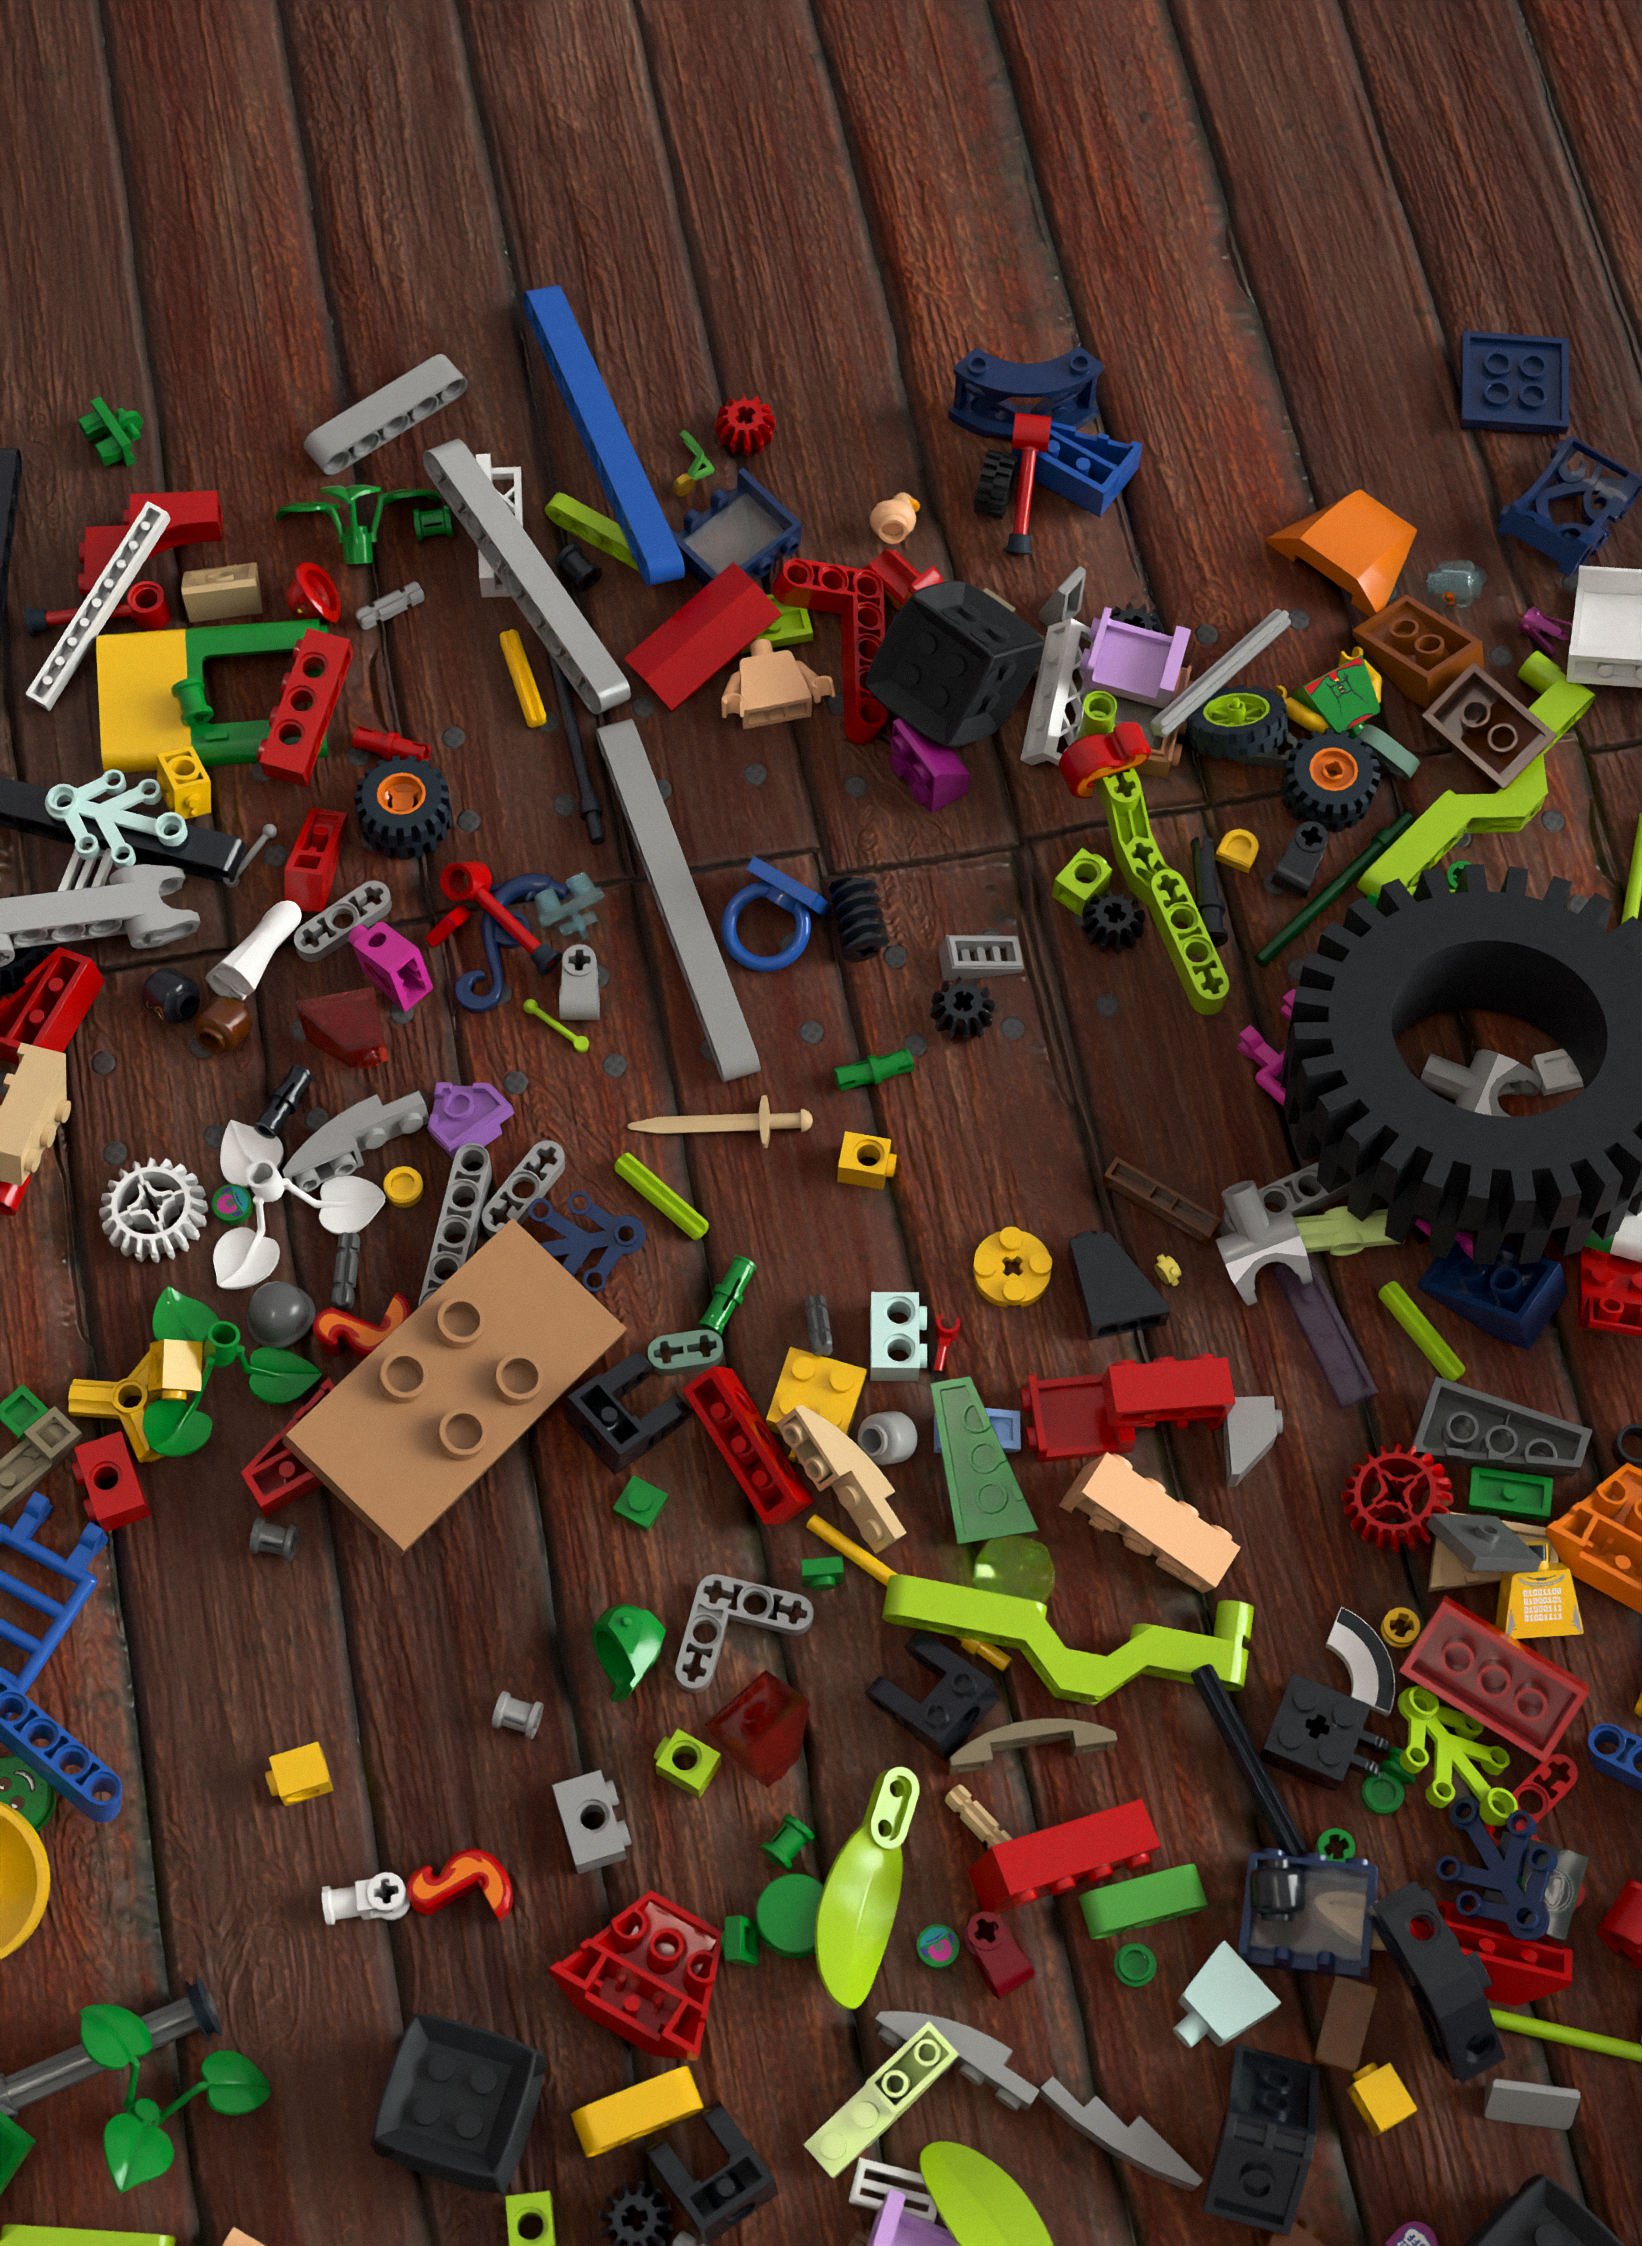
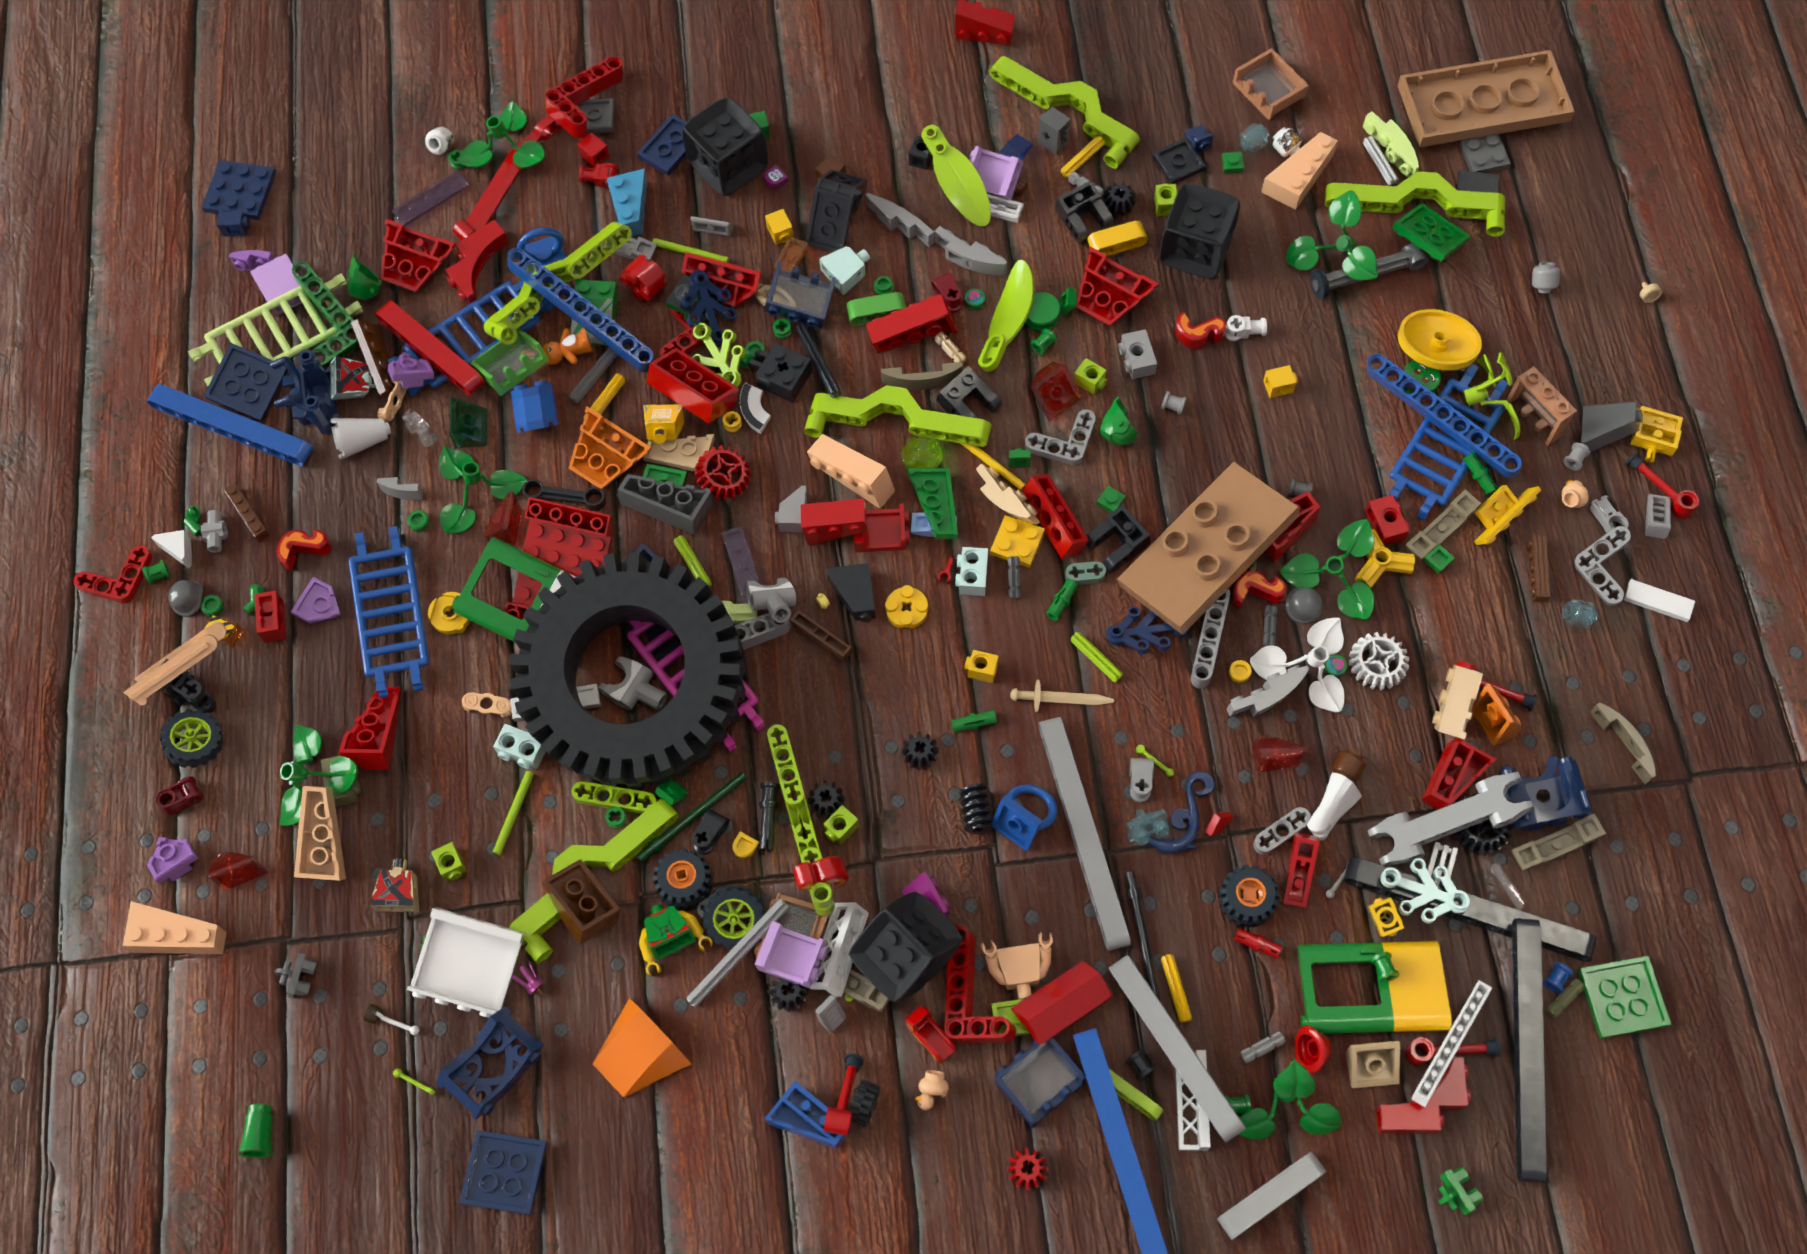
camera: 170 degrees left, 0 degrees up
black head [142,968,200,1024] -> none
yellow brick [148,1339,203,1401] -> none
black pin [253,1064,313,1139] -> none
red brick [257,628,353,787] -> none
dark pink torso [348,922,433,1012] -> none
medium lavender plate [427,1082,515,1159] -> none
red piece [440,861,563,976] -> none
light grey beam [482,1140,565,1237] -> none
bright green piece [672,430,714,497] -> none
yellowish green slope [803,2021,959,2178] -> none
light grey head [857,1411,918,1466] -> none
light grey slope [938,935,1024,981] -> none
dark blue fence [948,346,1104,443] -> none
black head [1250,1859,1306,1921] -> none
dark orange slope [1352,594,1484,710] -> none
sand green beam [1358,724,1420,780] -> none
black brick [1365,1880,1506,2084] -> none
clear light blue head [1427,560,1482,607] -> none
dark grey plate [1427,1513,1542,1573] -> none

